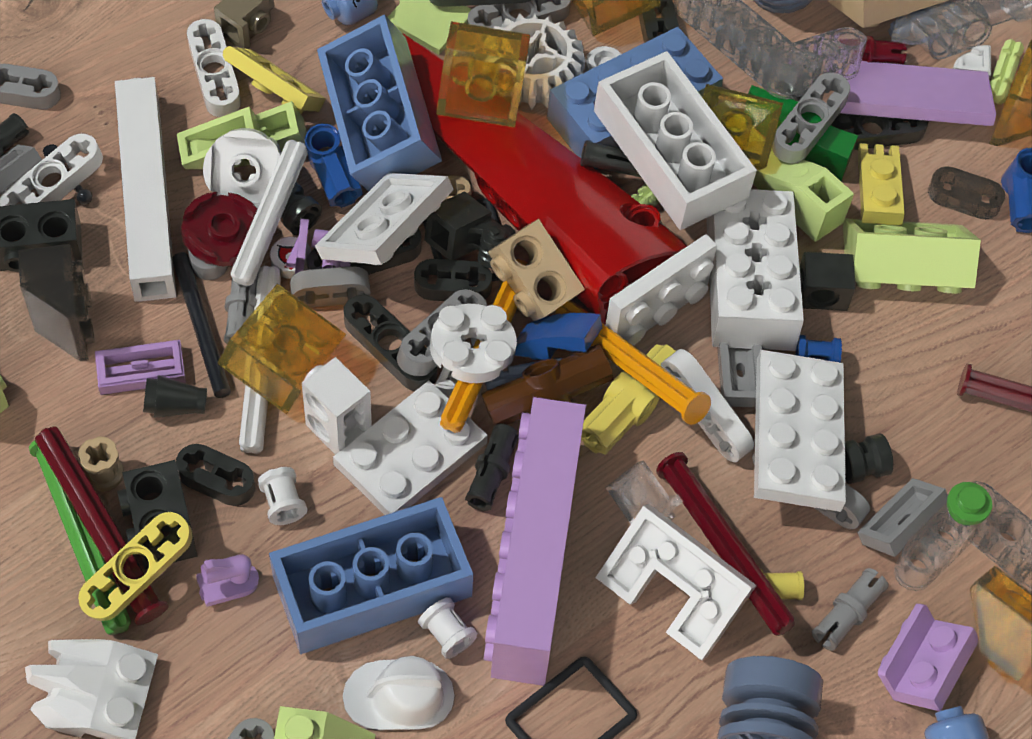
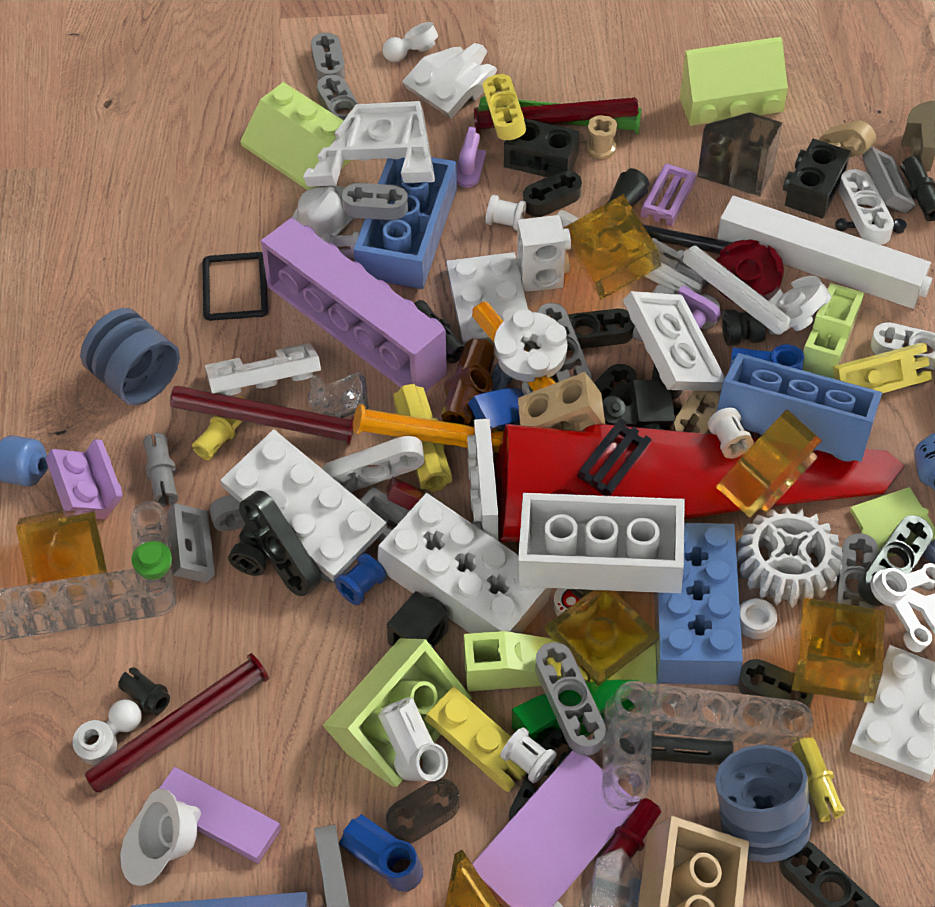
camera: 130 degrees right, 5 degrees down
none -> pearl dark grey beam [239,490,321,596]
none -> white wing [303,101,435,187]
none -> light grey beam [342,183,408,220]
none -> white piece [378,698,448,781]
none -> dark red tile [387,477,426,511]
none -> white bush [500,727,557,783]
none -> black tile [577,418,652,496]
none -> white bush [707,407,754,459]

